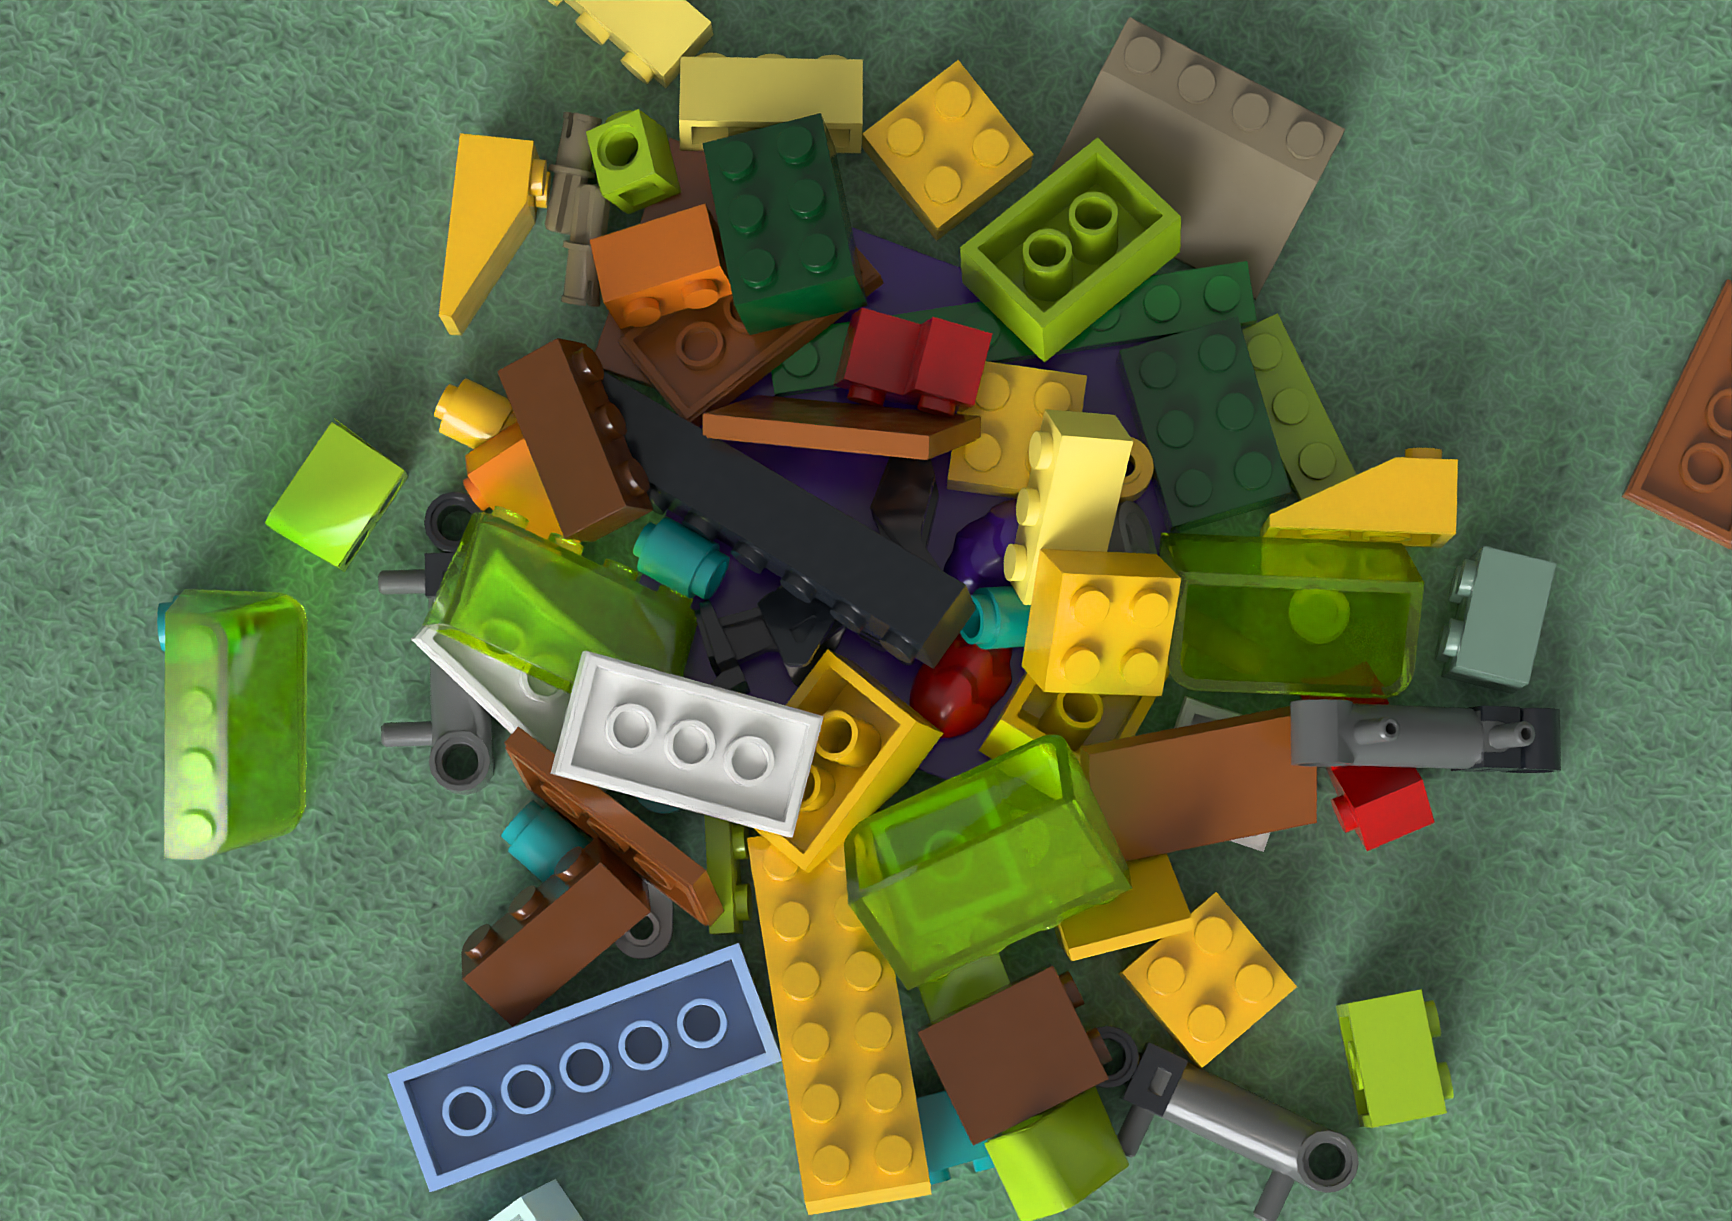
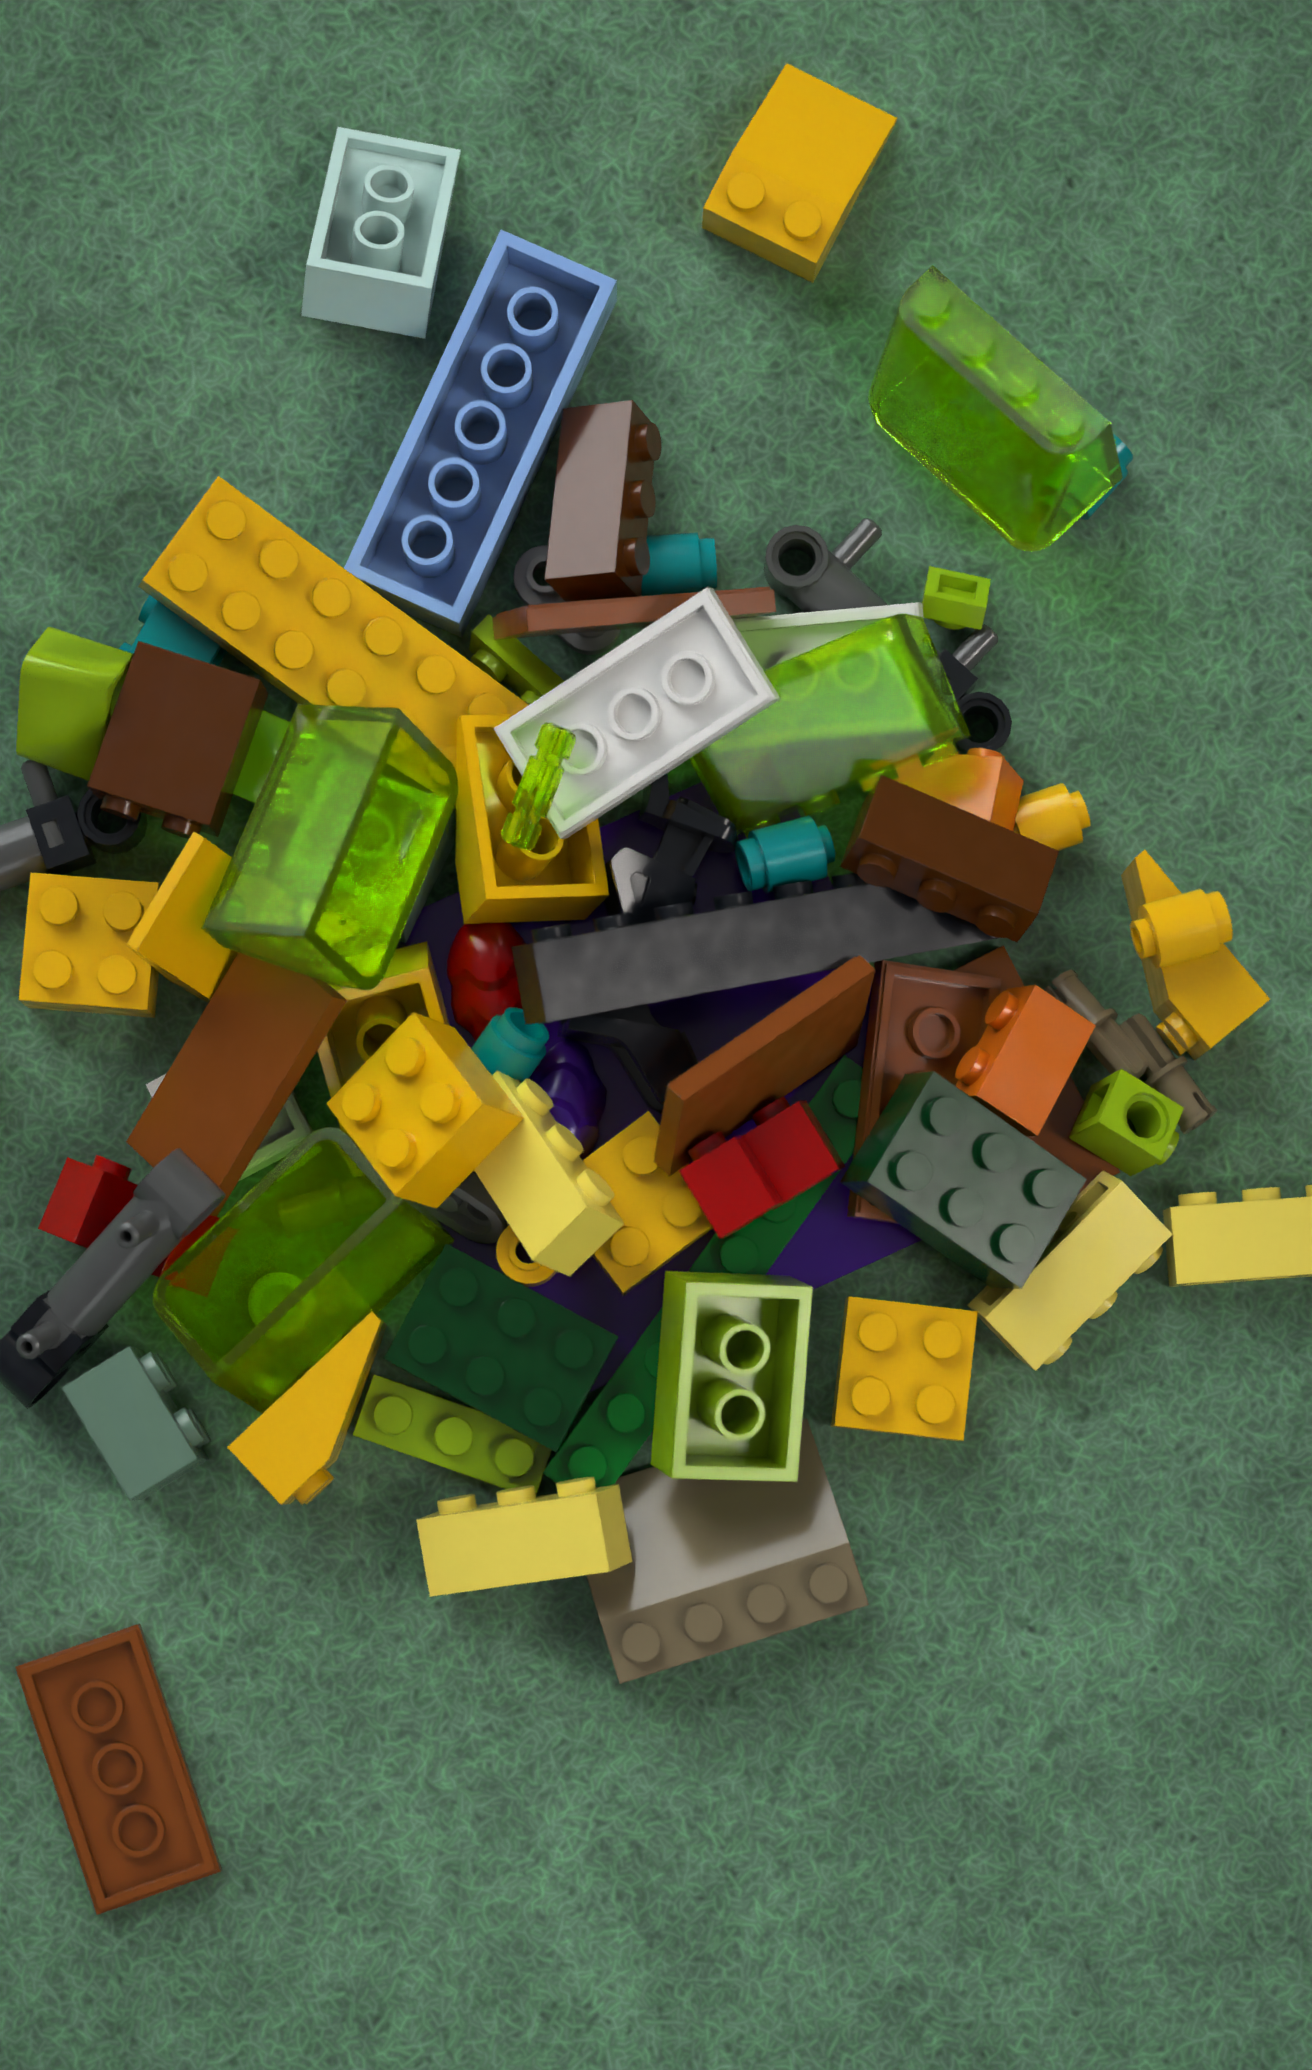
camera: 130 degrees right, 0 degrees up
lime piece [265,418,408,572] -> none
none -> light yellow brick [416,1477,632,1597]
none -> clear neon green axle [501,722,576,850]
none -> yellow slope [702,63,898,283]
none -> lime plate [922,566,991,630]
none -> yellow brick [1130,889,1233,968]

